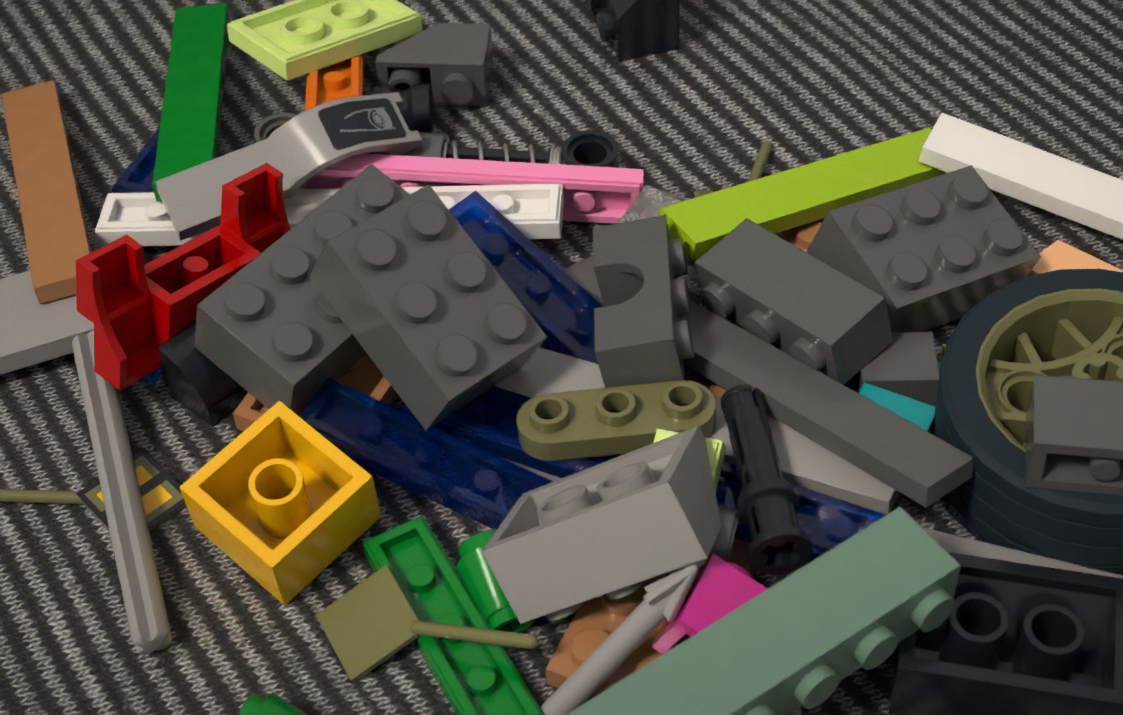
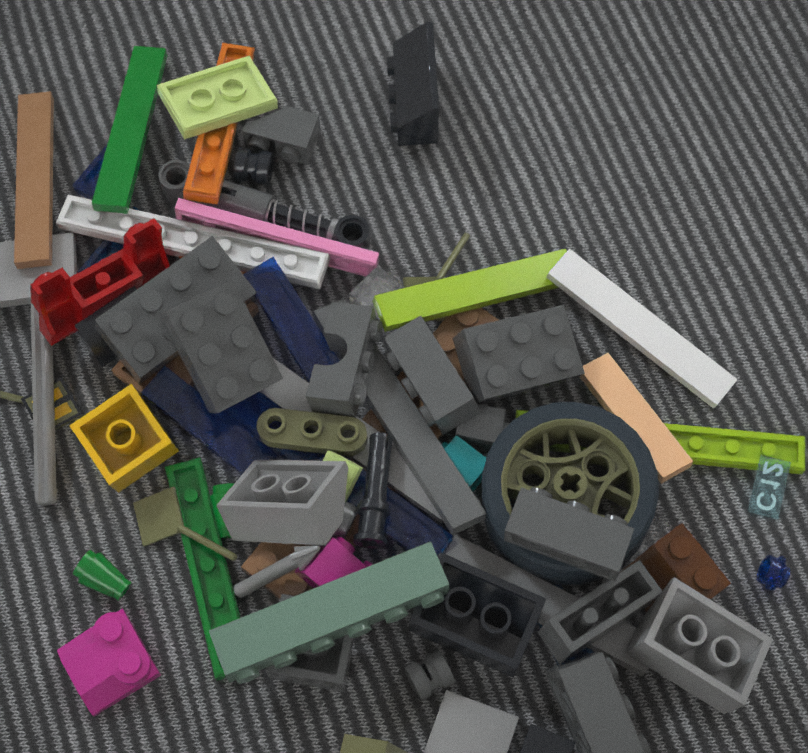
camera: 10 degrees right, 20 degrees up
light grey piece [155,92,422,241] -> none

